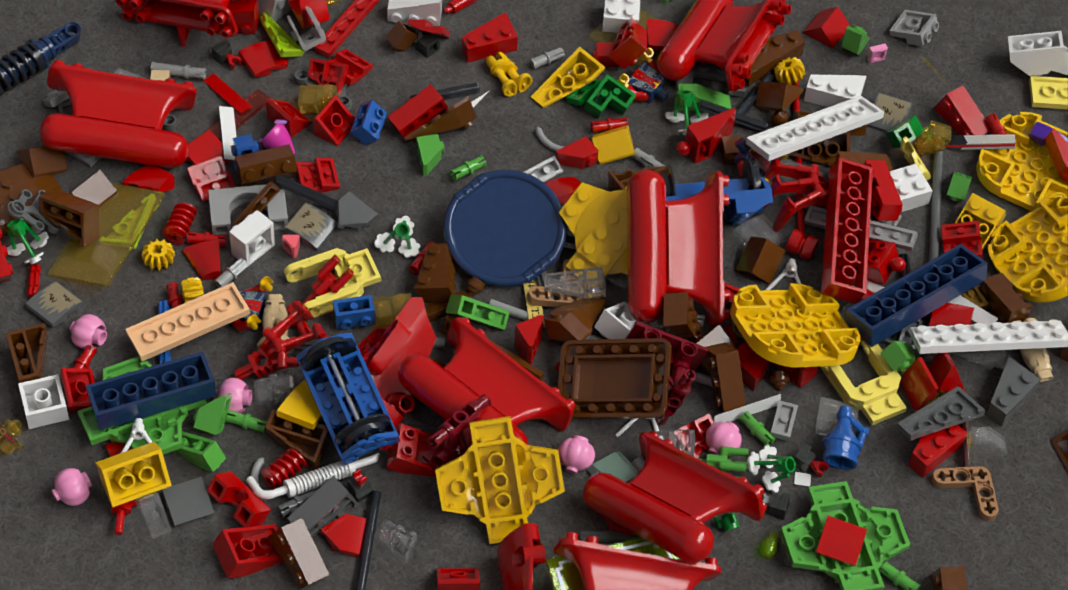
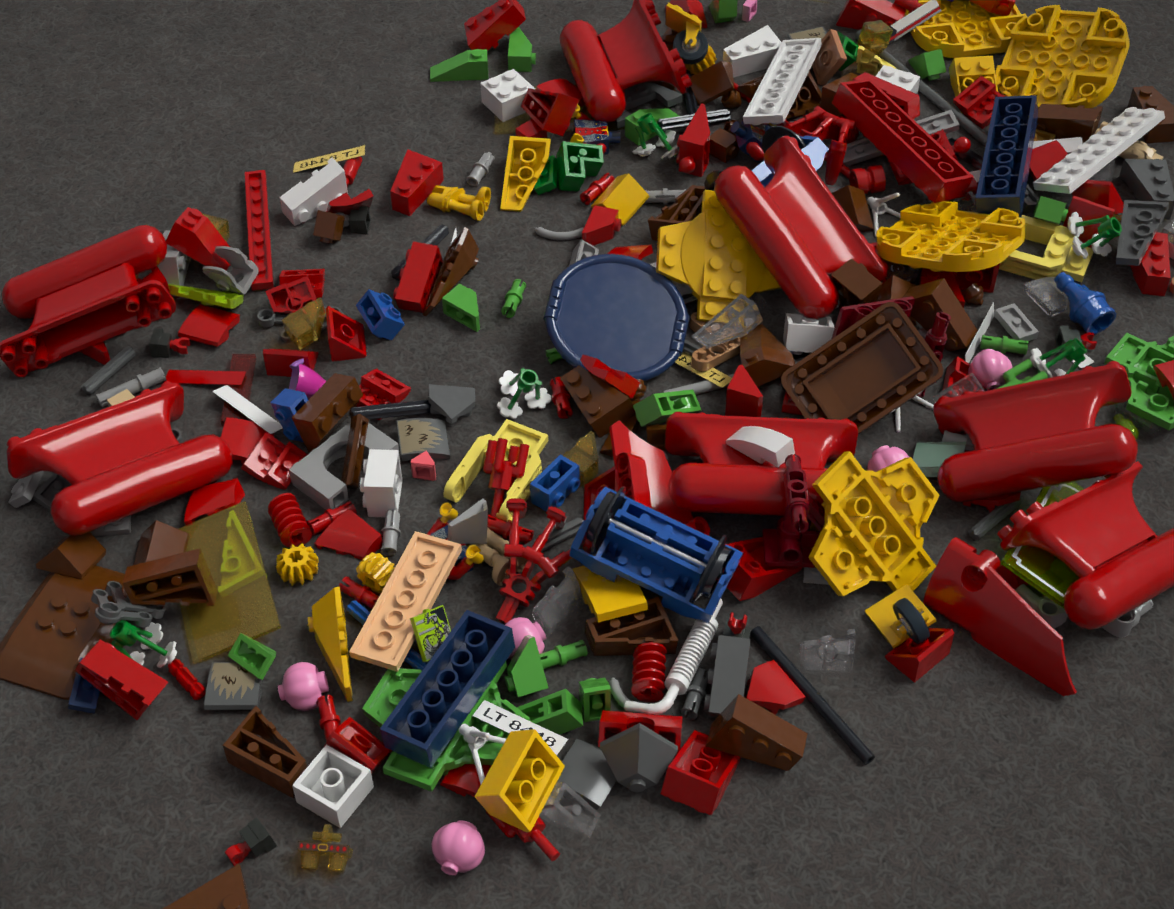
camera: 35 degrees left, 5 degrees down
none -> dark grey axle [81,346,136,395]
none -> bright green slope [228,633,276,680]
none -> yellow wedge [308,587,353,702]
none -> piece [410,605,451,662]
none -> light grey slope [448,498,488,544]
none -> white sticker [473,700,568,755]
none -> bright green slope [579,678,611,722]
none -> red slope [580,355,640,399]
none -> dark grey slope [600,723,678,793]
none -> plate [665,2,708,64]
none -> white slope [726,426,795,467]
none -> nougat plate [812,29,847,85]
none -> yellow plate [865,584,936,648]
none -> plant [1068,212,1122,259]

